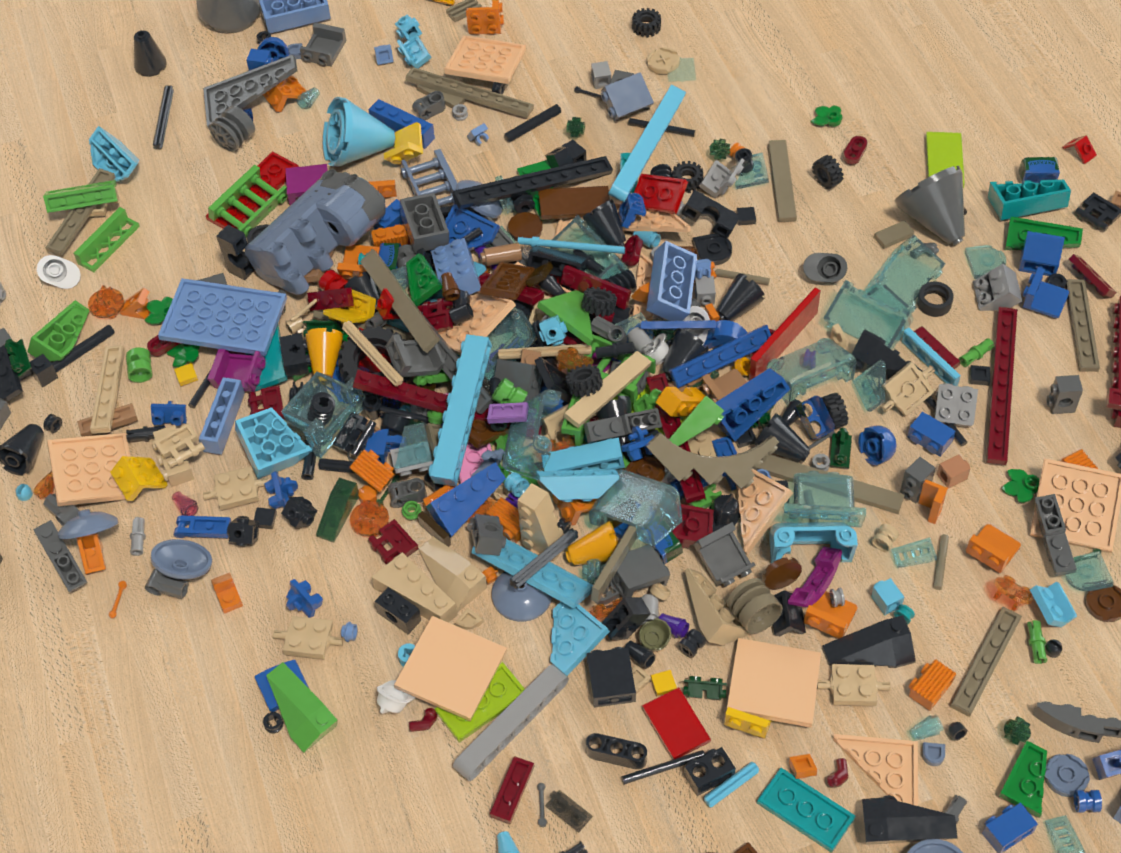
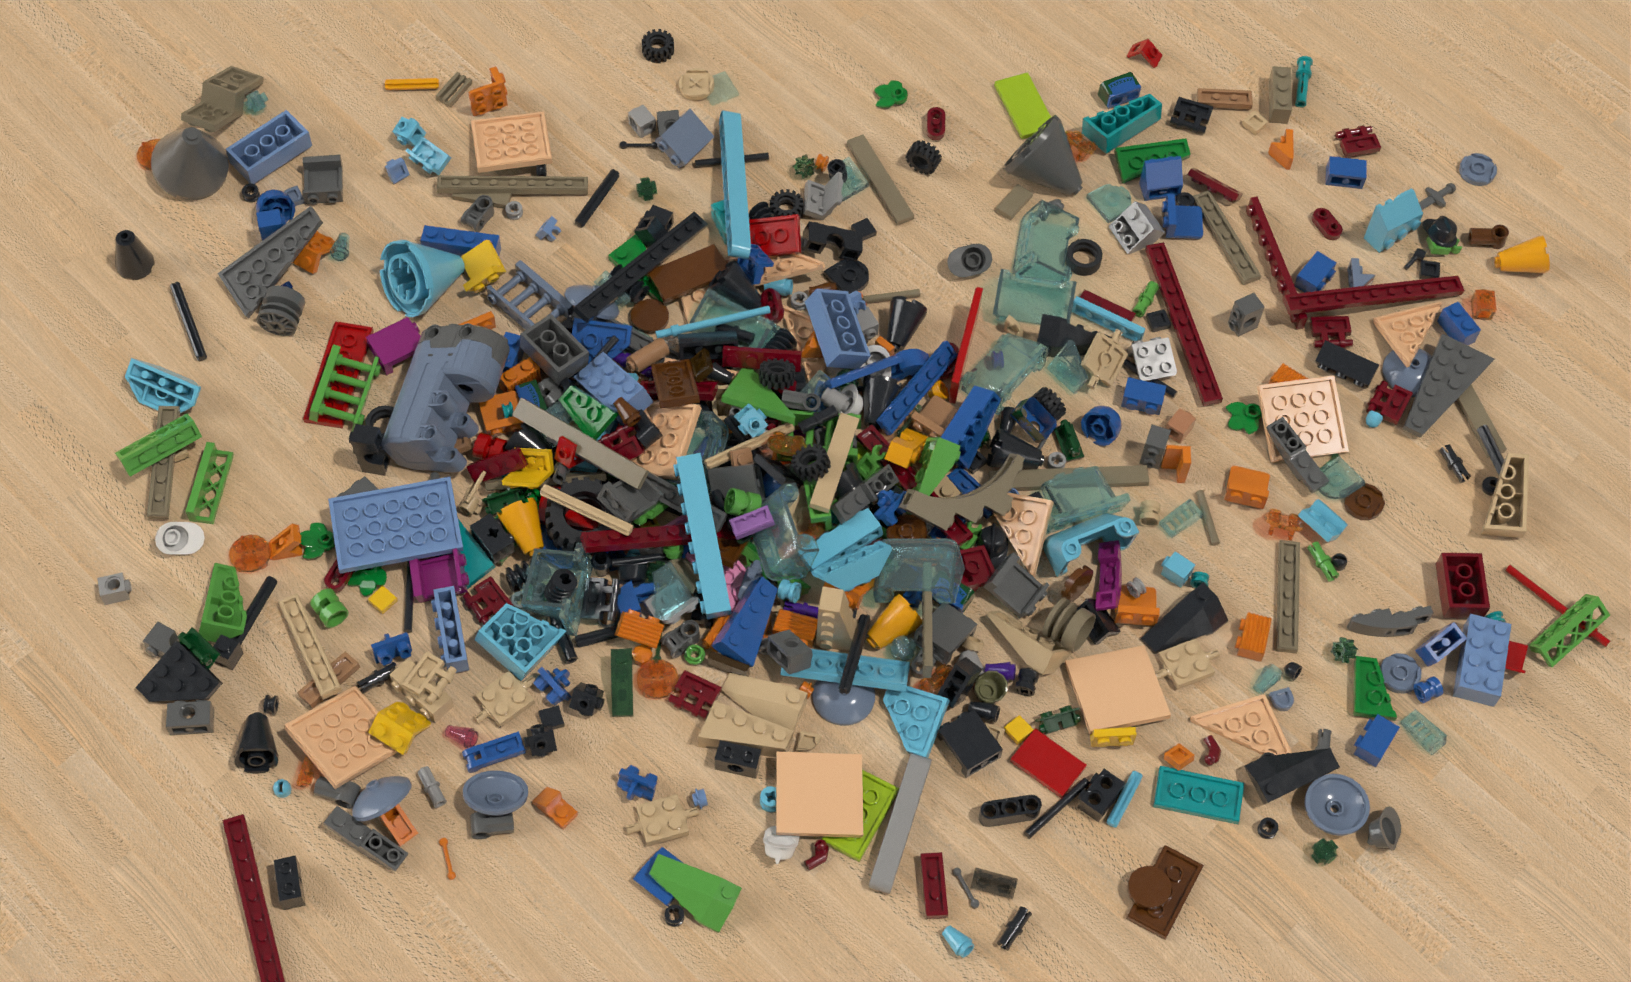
camera: 30 degrees left, 5 degrees up
none -> clear orange plate [1065,130,1098,161]

